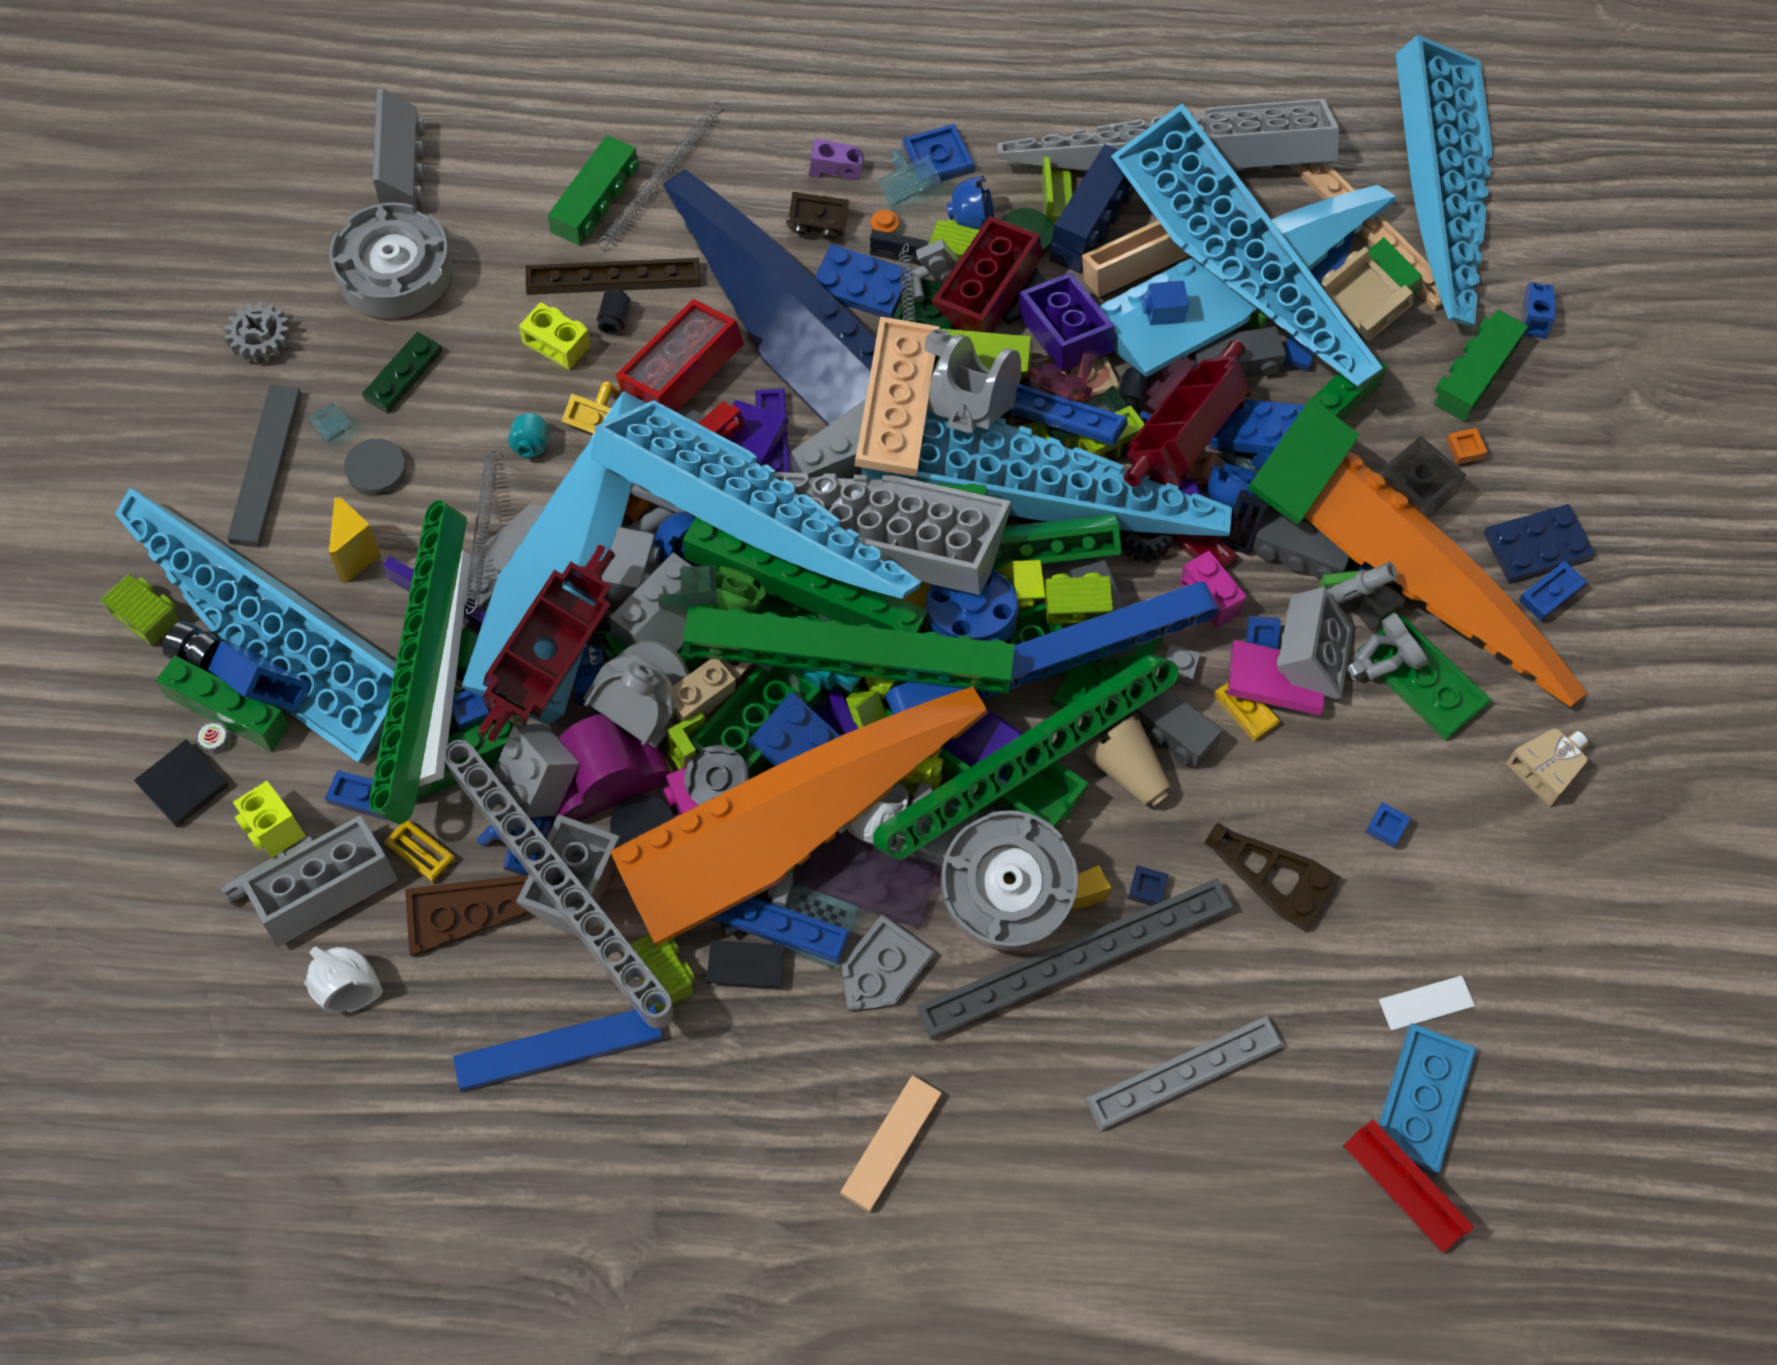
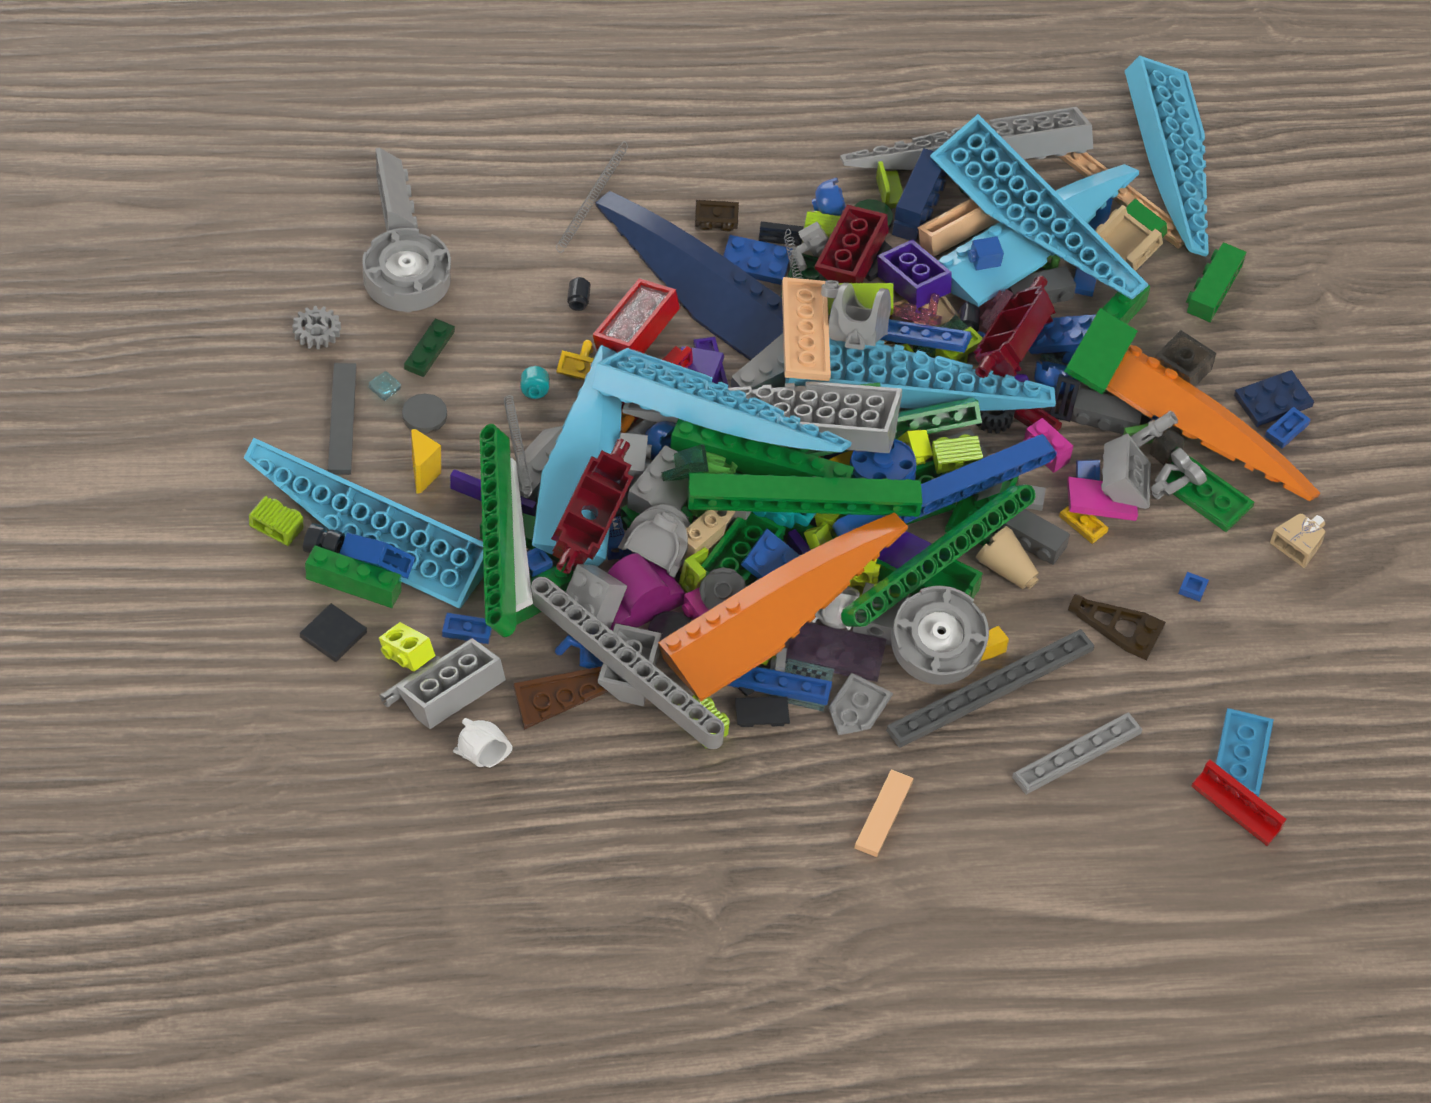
camera: 10 degrees left, 10 degrees down
tile [195,721,231,755] -> none
yellow tile [383,820,456,884] -> none
blue tile [453,1005,663,1092] -> none
neon yellow brick [519,302,590,370] -> none
dark brown tile [526,258,701,295] -> none
green brick [547,135,639,246] -> none
medium lavender leg [808,138,864,180] -> none
orange plate [870,210,899,234] -> none
clear light blue plate [878,148,941,208] -> none
blue tile [902,123,975,187] -> none
dark blue tile [1128,865,1169,906] -> none
nougat plate [1182,452,1220,485] -> none
white sticker [1378,976,1475,1030] -> none
orange plate [1446,428,1487,465] -> none
blue leg [1523,282,1555,339] -> none

